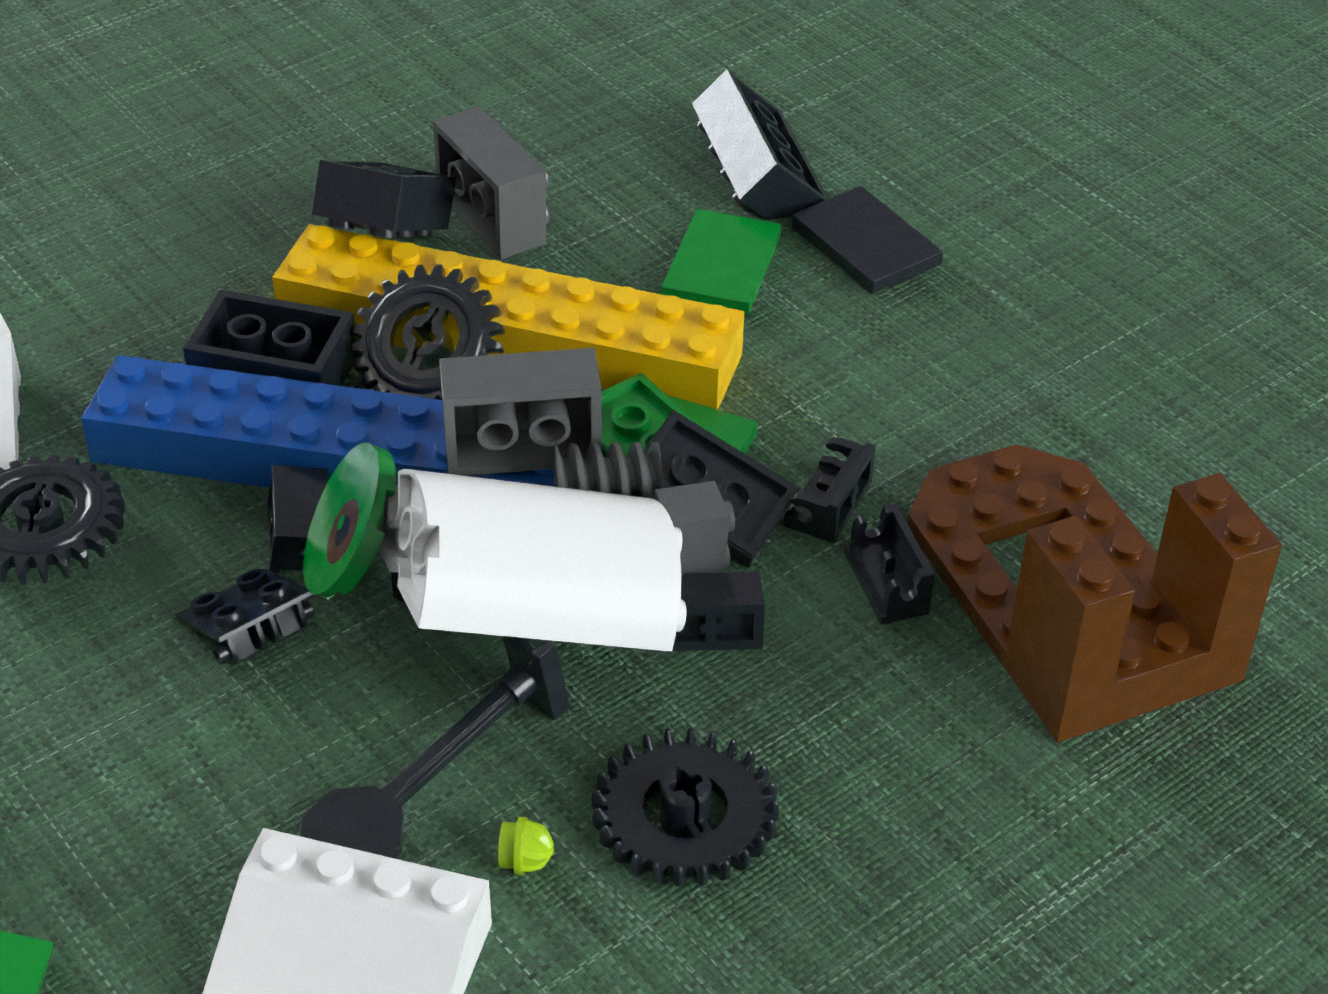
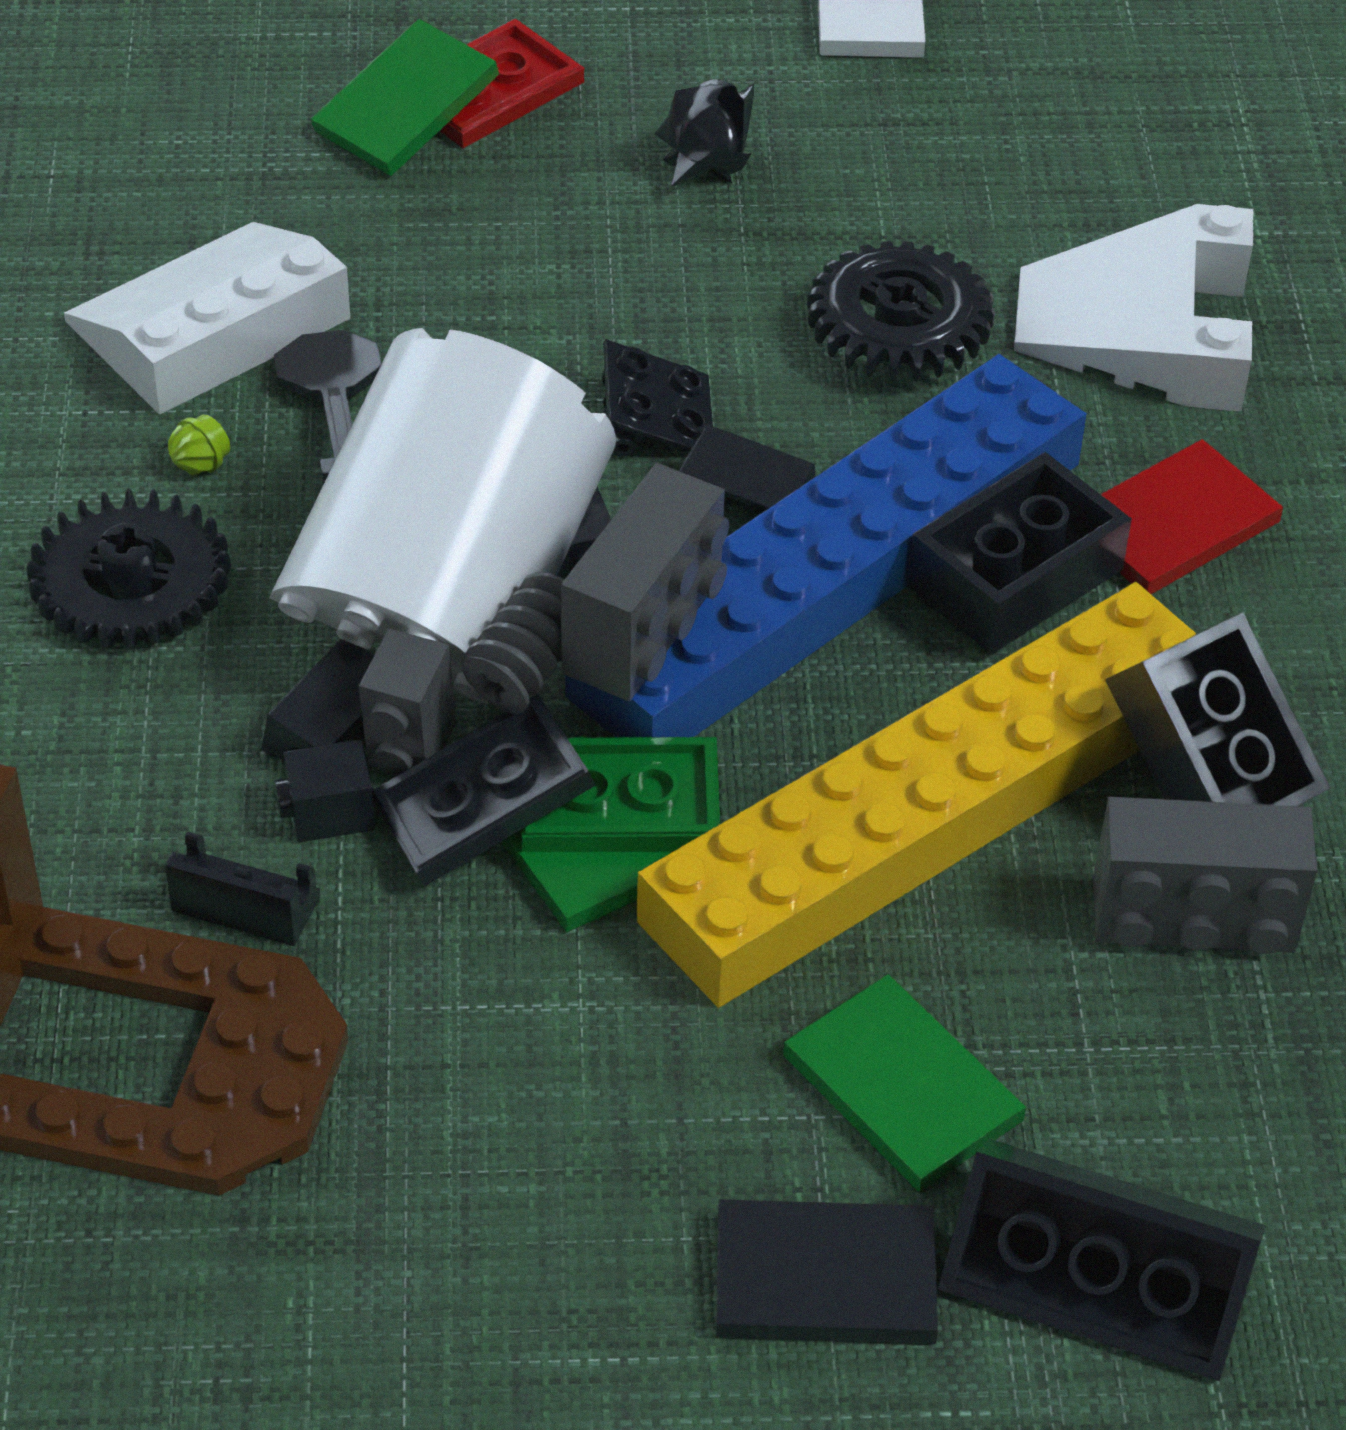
camera: 125 degrees right, 5 degrees up
green tile [303,443,396,599] -> none
black gear [350,264,505,400] -> none
black hinge [783,437,876,543] -> none
none -> black brick [274,739,375,843]
none -> red tile [1101,439,1283,594]

